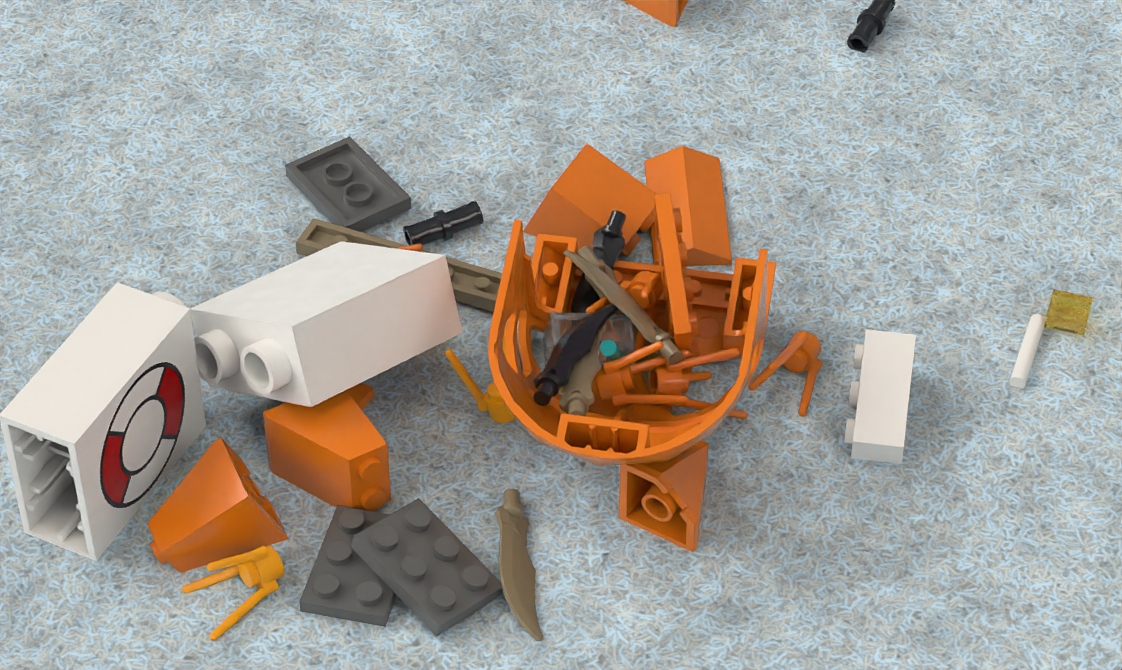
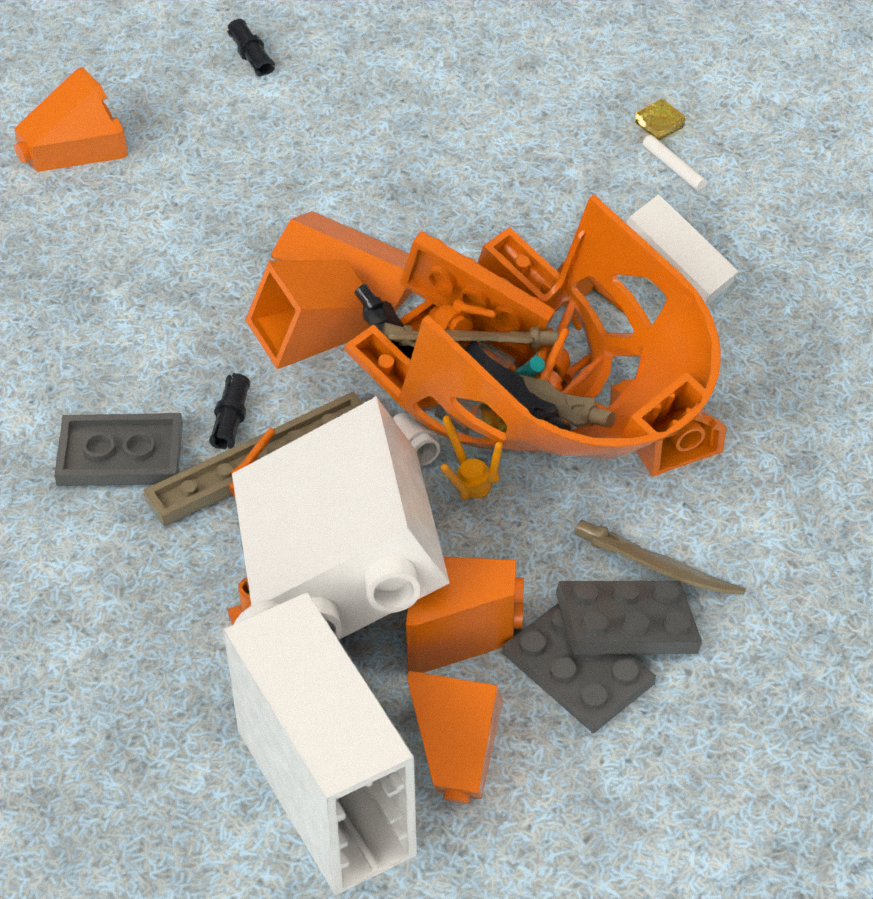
camera: 55 degrees left, 5 degrees up
light orange plant [182,545,284,641] -> none

